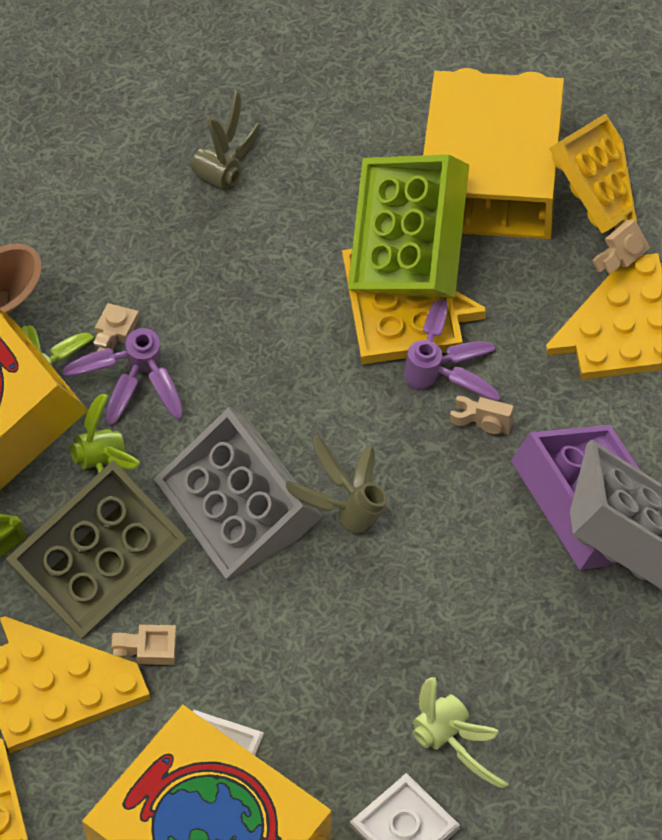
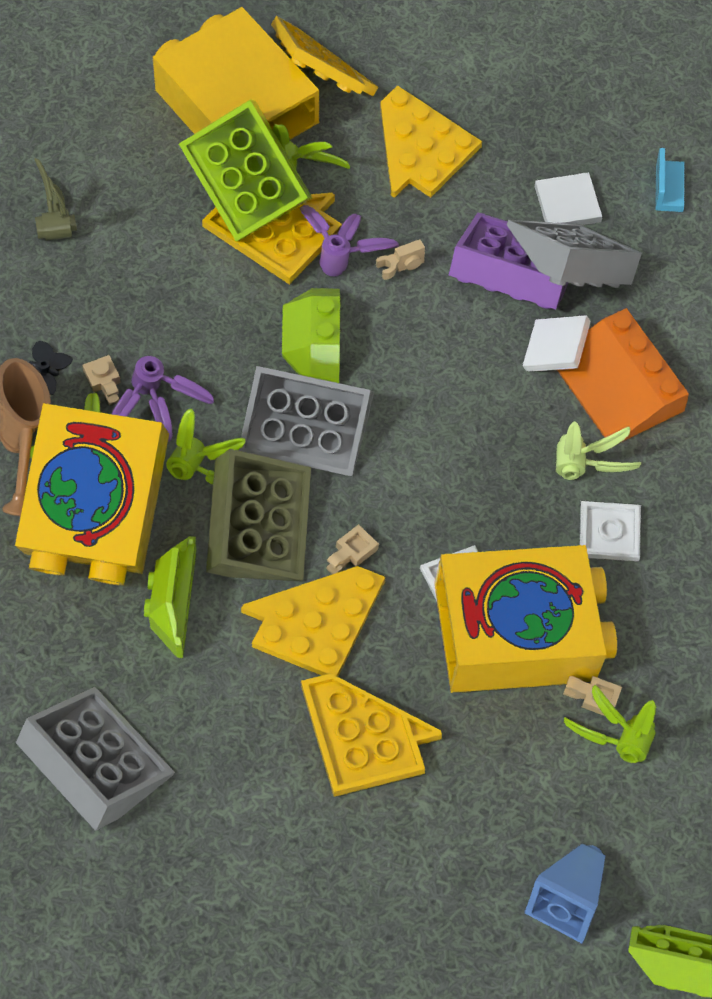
camera: 50 degrees left, 5 degrees up
olive plant [286,434,387,534] -> none
tan plate [592,220,650,273] -> none
none -> black piece [29,341,73,395]
none -> lime plant [273,124,350,169]
none -> lime wedge [282,288,340,383]
none -> white tile [523,315,591,372]
none -> orange slope [557,308,689,443]

